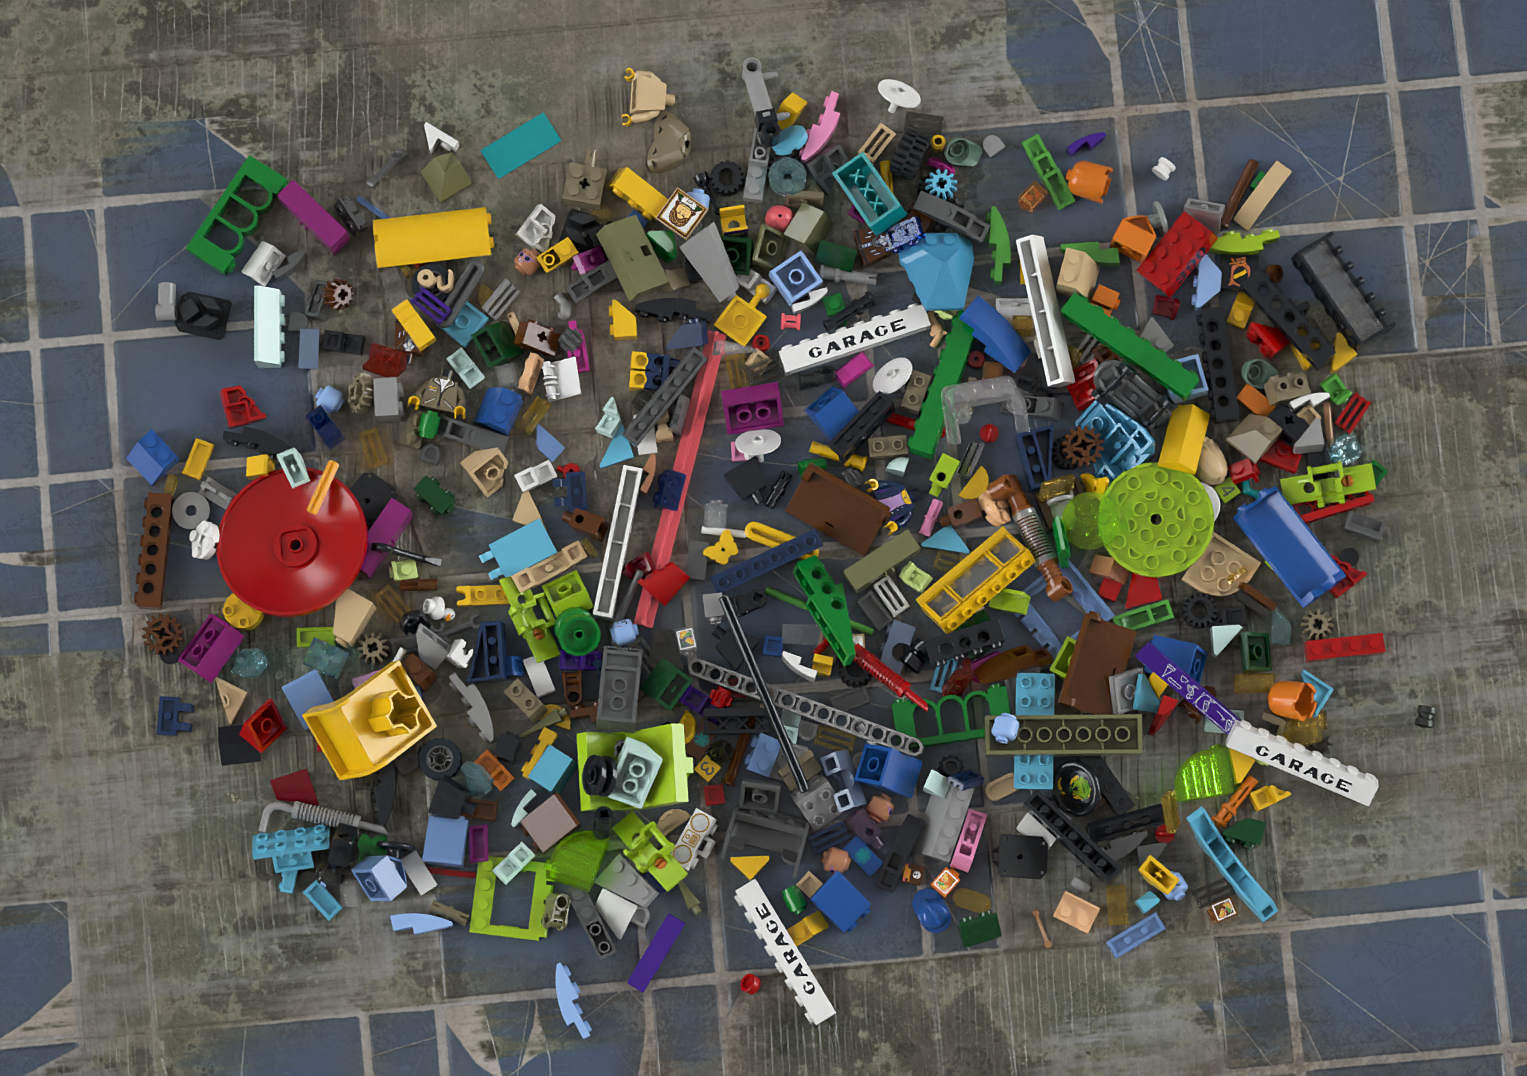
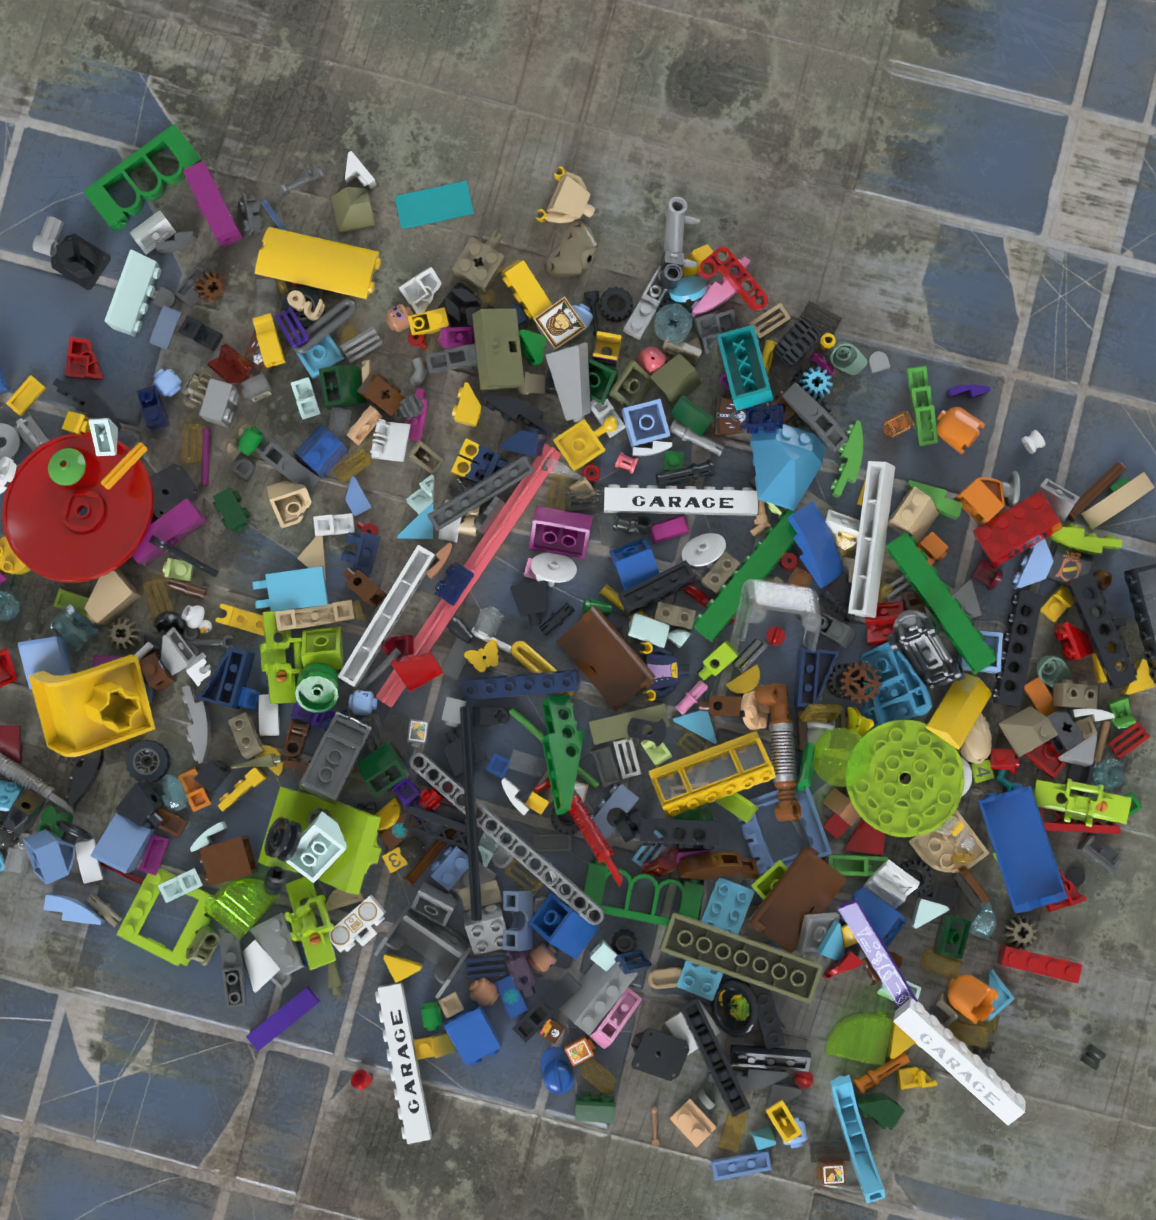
camera: 20 degrees right, 5 degrees up
dark tan torso [407,369,467,419] -> none
medium azure slope [528,745,578,795] -> none
light blue slope [556,962,592,1039] -> none
red tile [703,784,725,806] -> none
white shield [878,79,921,113] -> none
light blue head [992,713,1020,744] -> none
clear yellow tile [1161,789,1181,833] -> none
none -> bright green dish [48,448,86,486]
none -> magenta piece [201,428,211,486]
none -> clear brick [241,373,273,403]
none -> red piece [407,331,428,351]
none -> dark tan slope [407,440,444,475]
none -> black cone [446,616,475,644]
none -> black piece [627,718,667,747]
none -> light aqua slope [628,613,670,648]
none -> red beam [697,247,768,312]
none -> white slope [863,859,920,909]
none -> clear hips [936,816,977,851]

